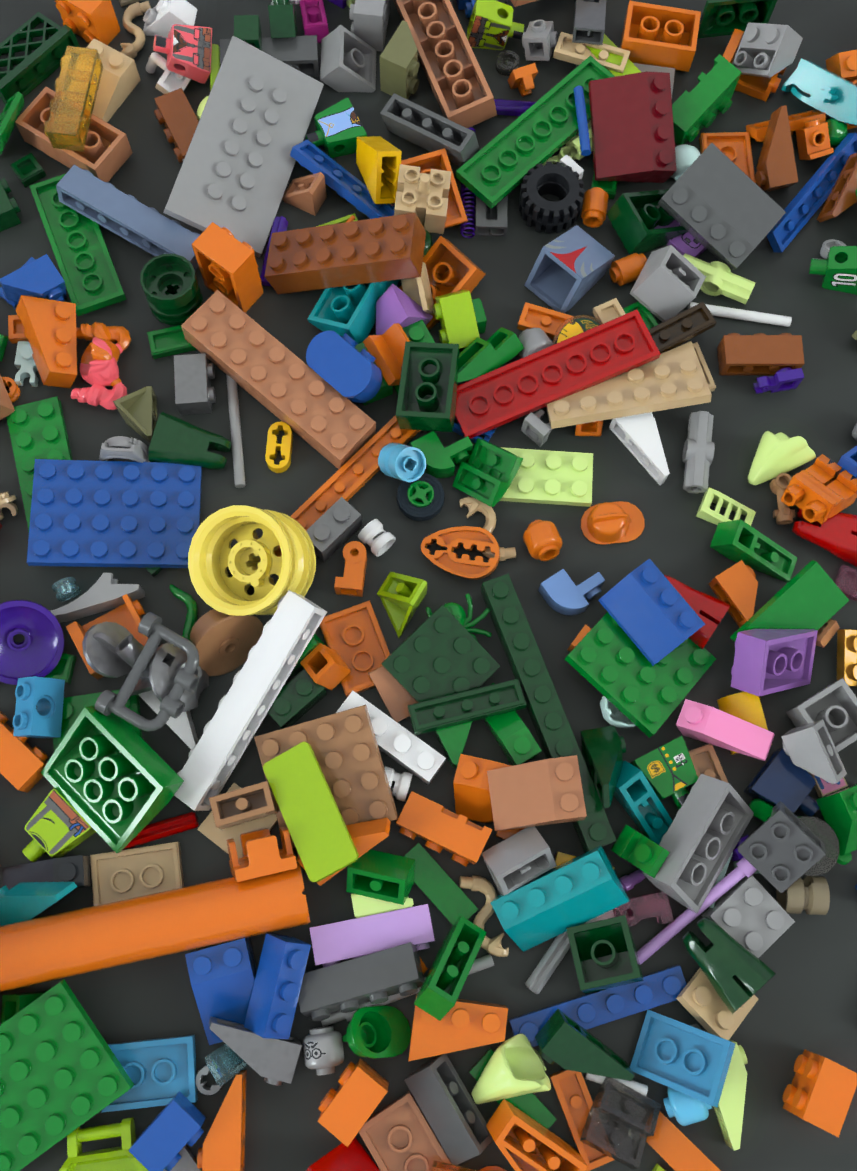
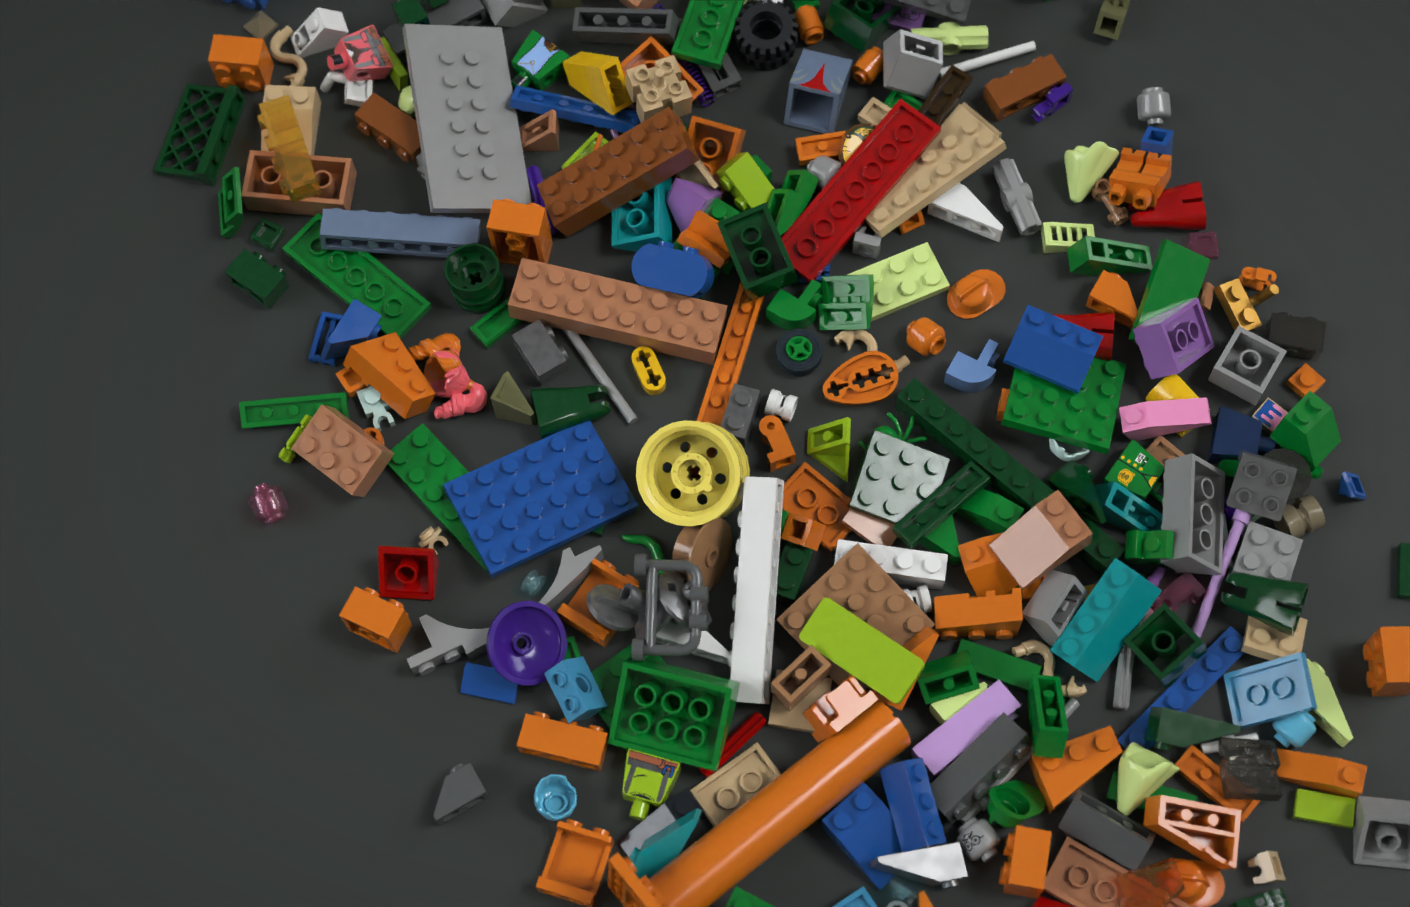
camera: 20 degrees left, 5 degrees down
light grey helmet [99,436,150,463] -> none
medium azure wheel [378,442,426,482] -> none
light grey slope [781,719,847,784] -> none

